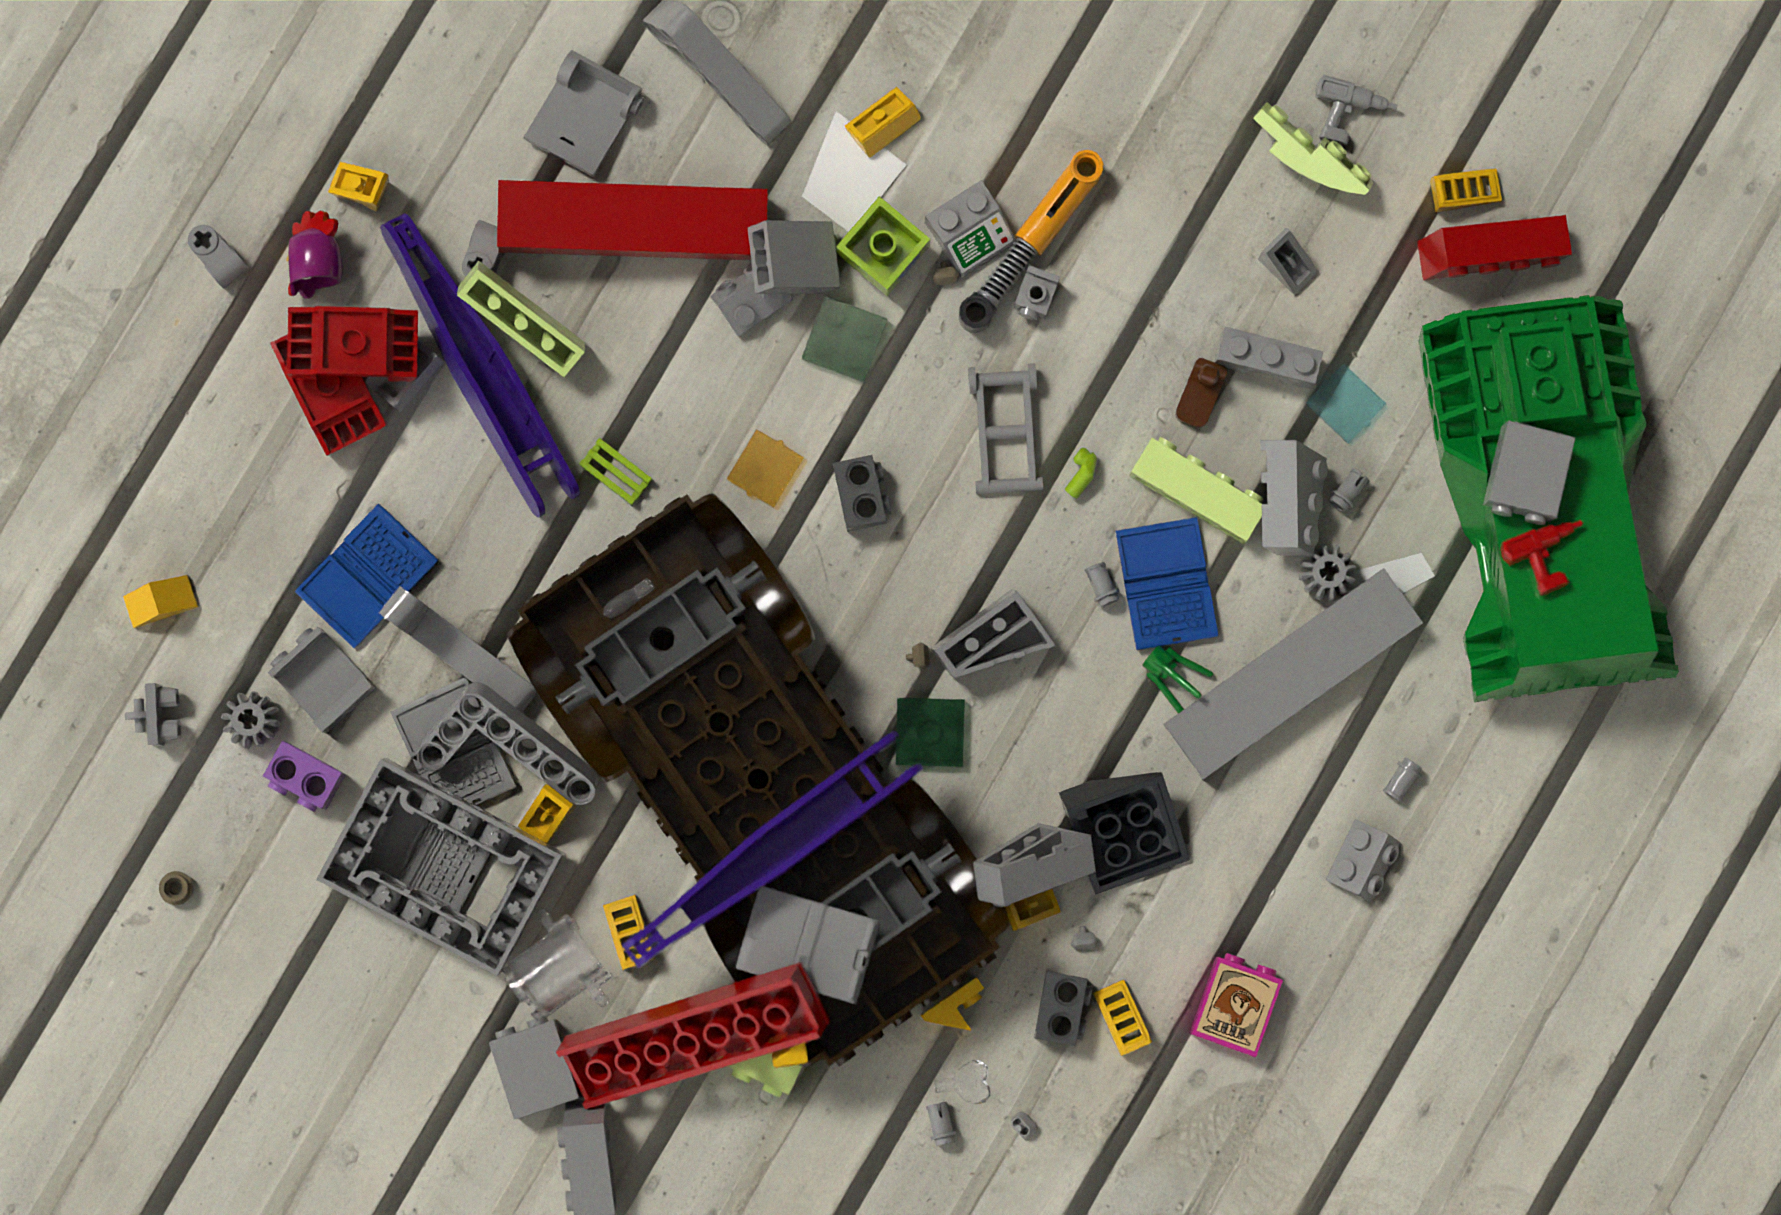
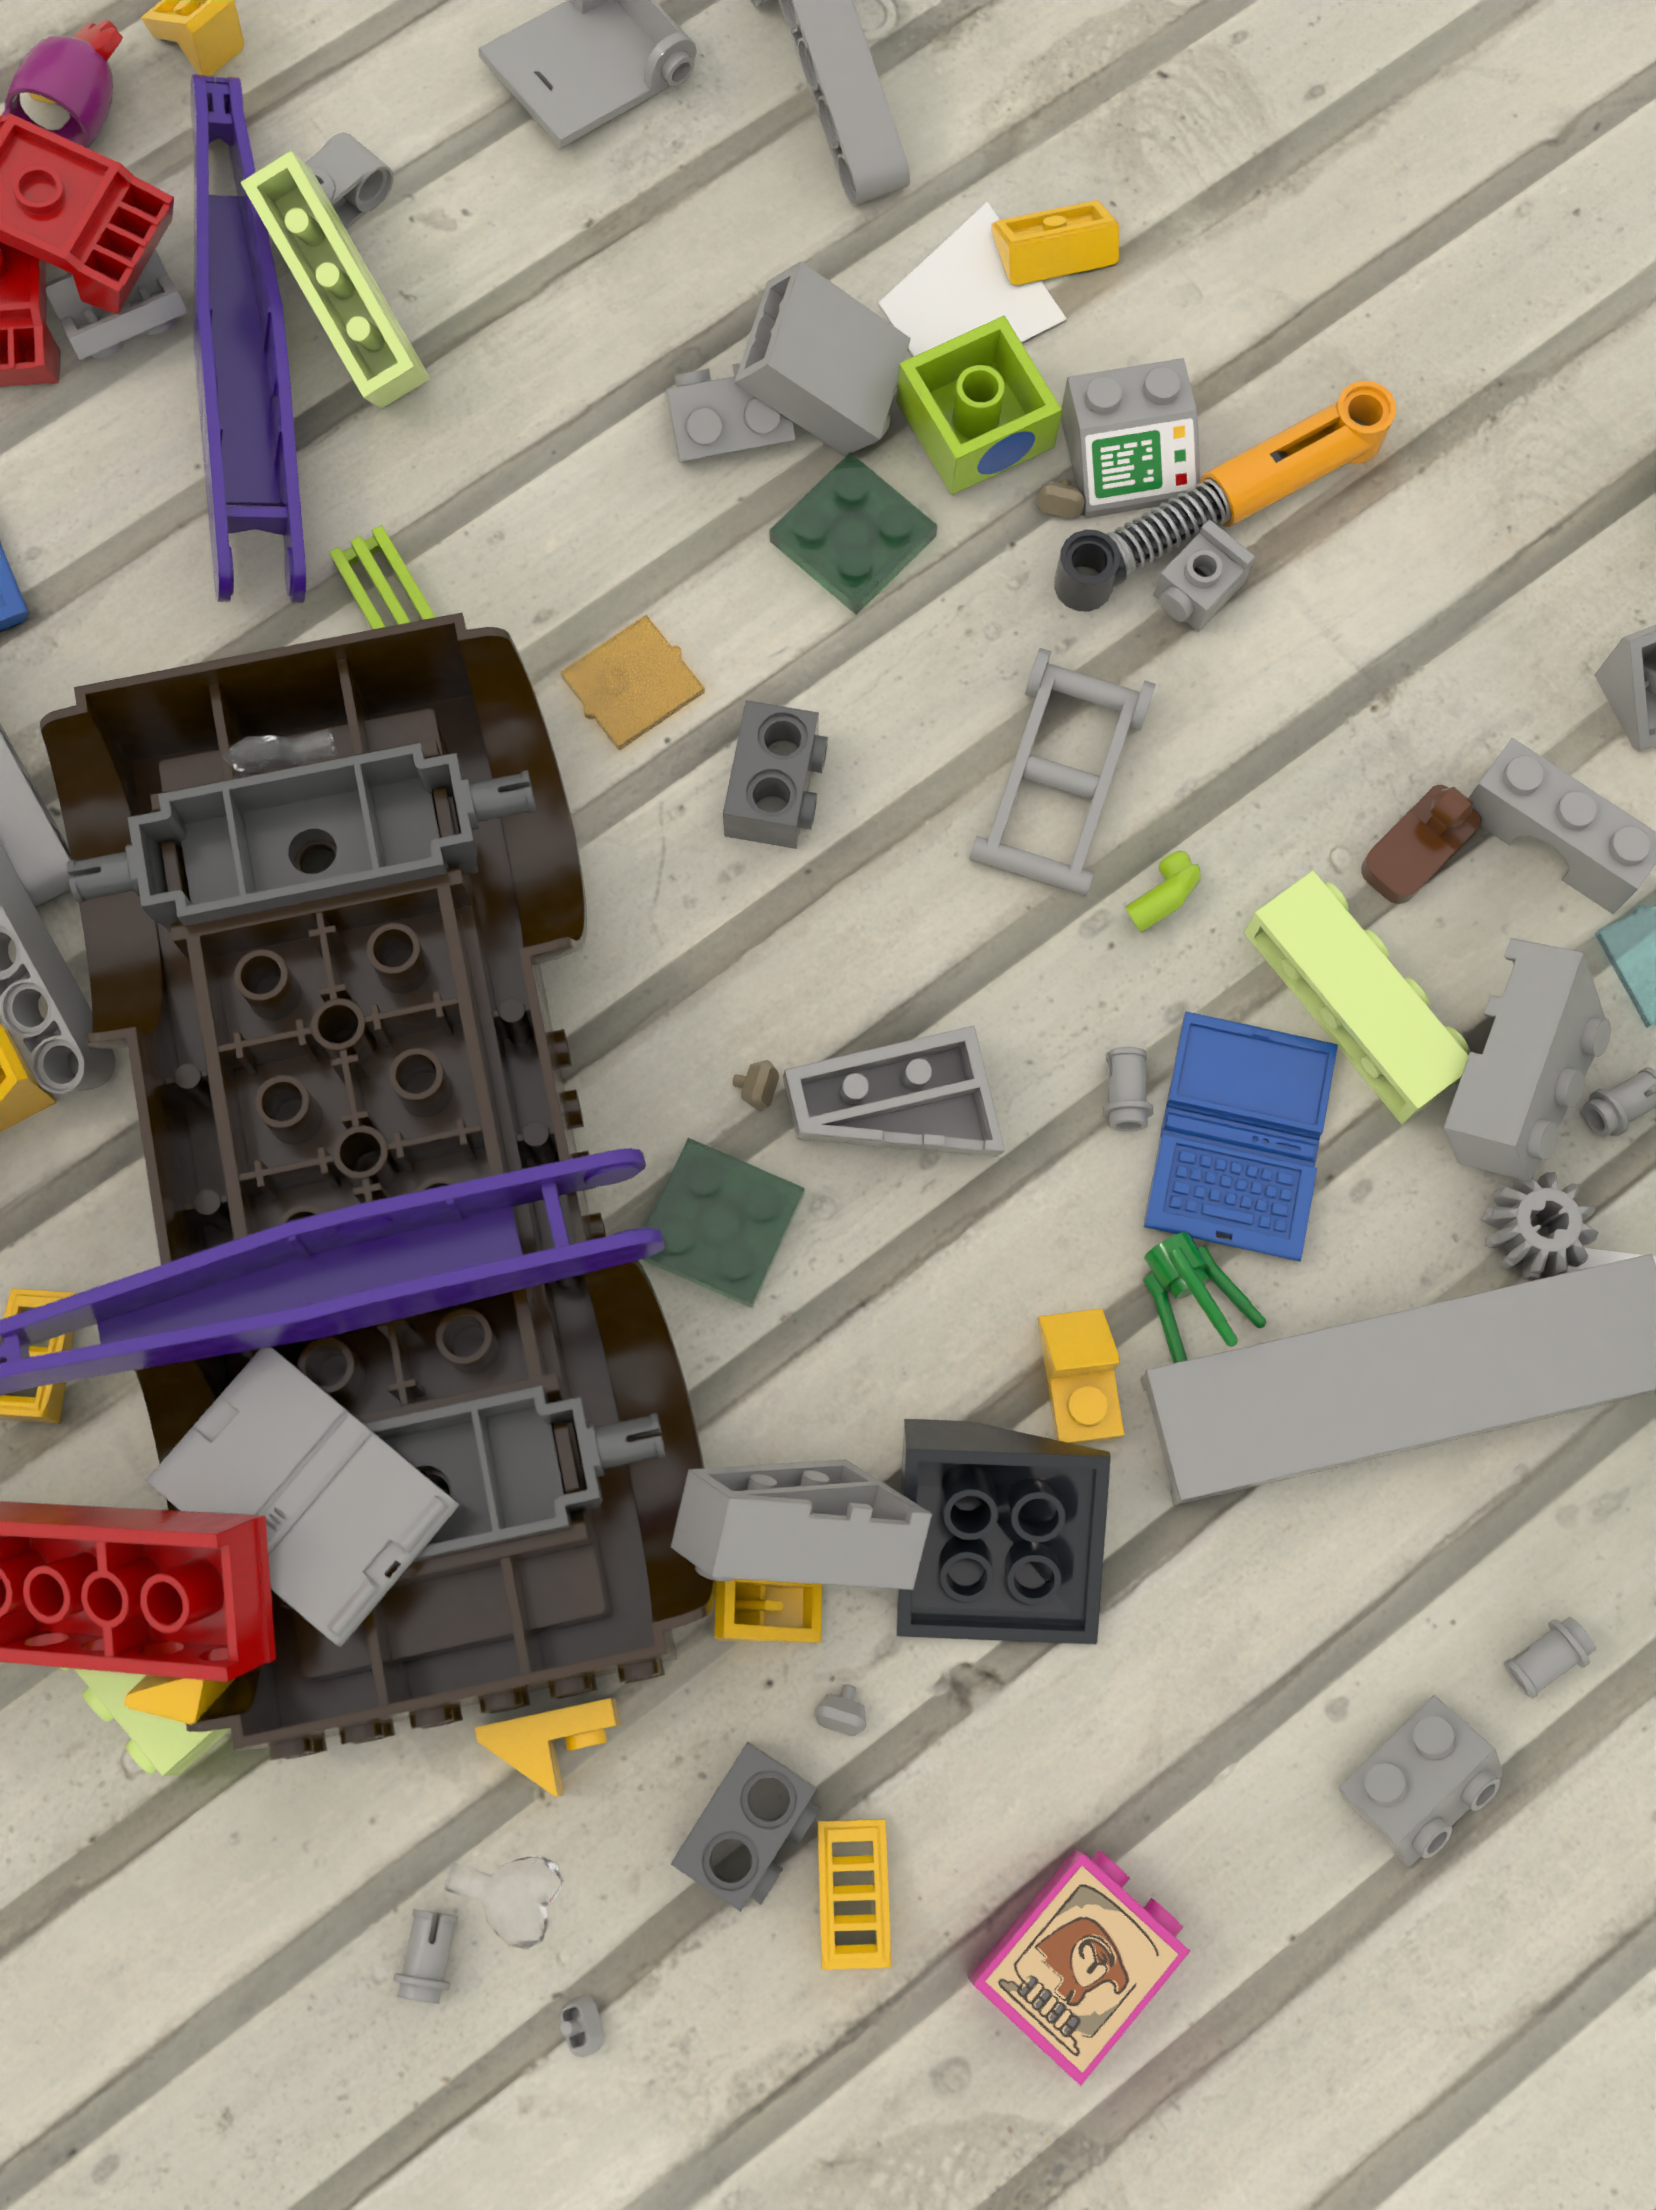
camera: 20 degrees right, 10 degrees down
red tile [497,180,768,260] -> none
none -> yellow slope [1037,1308,1125,1444]

